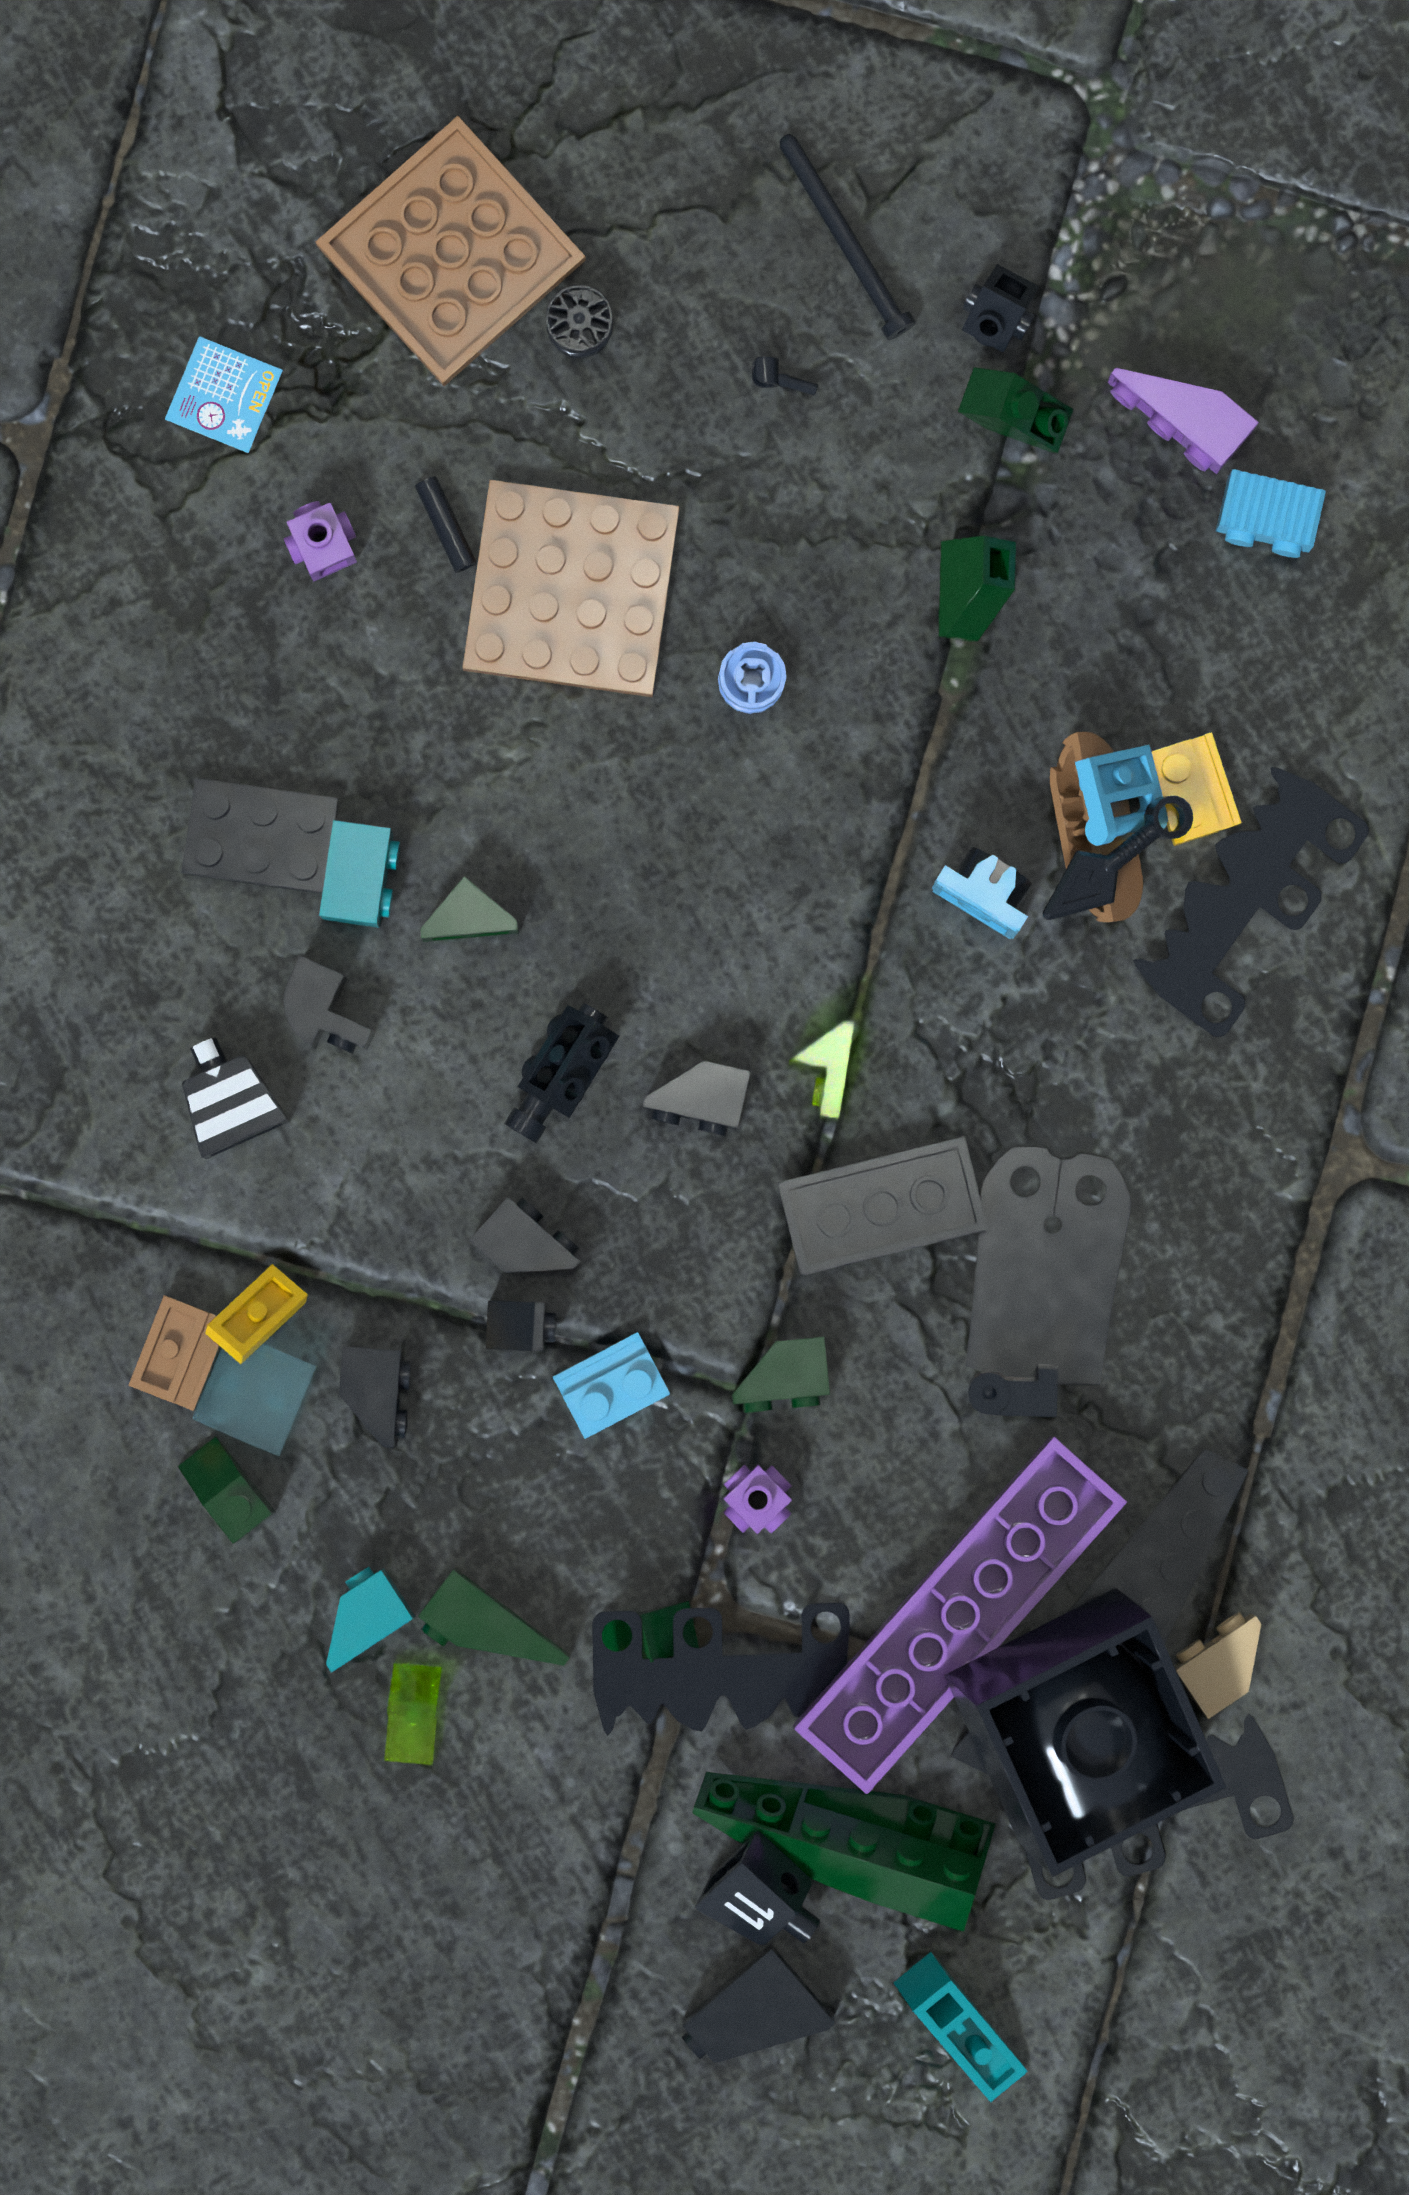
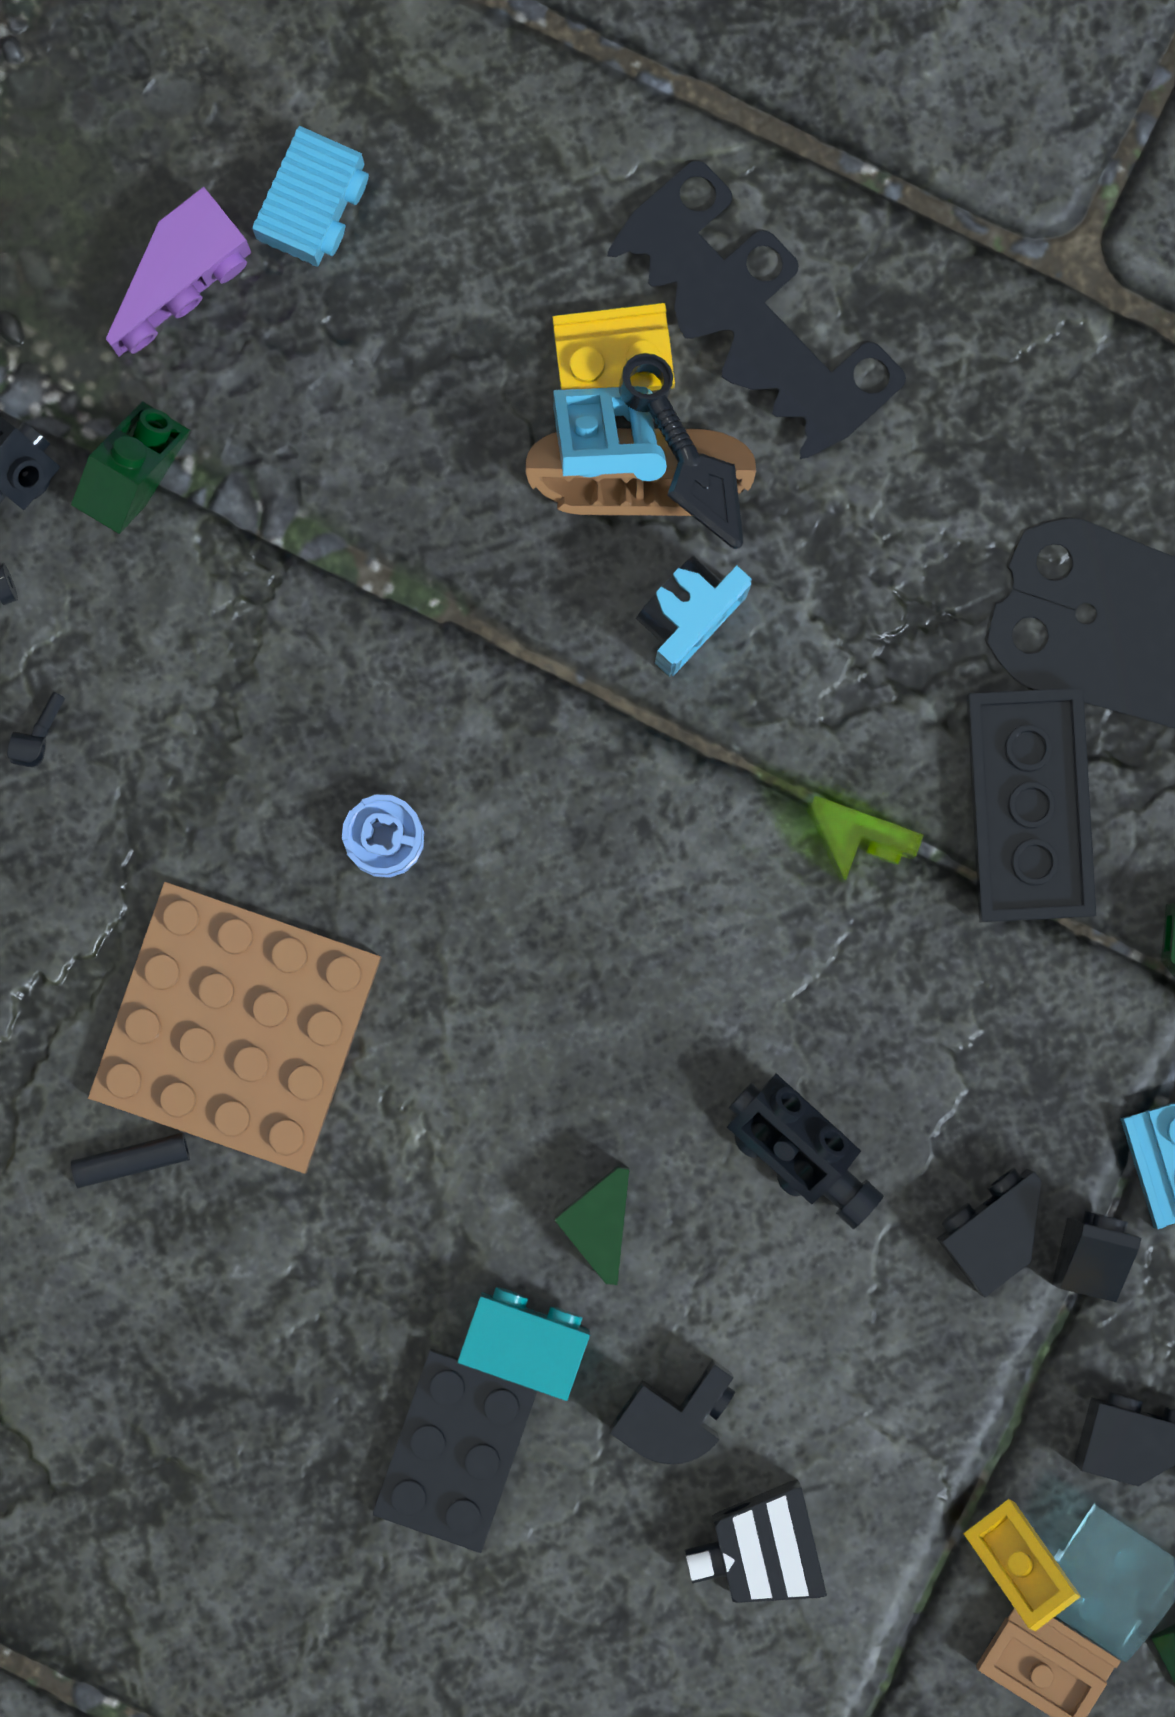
camera: 80 degrees left, 0 degrees up
medium lavender brick [283,501,357,582] -> none
slope [643,1061,751,1136] -> none
dark green slope [939,536,1016,642] -> none

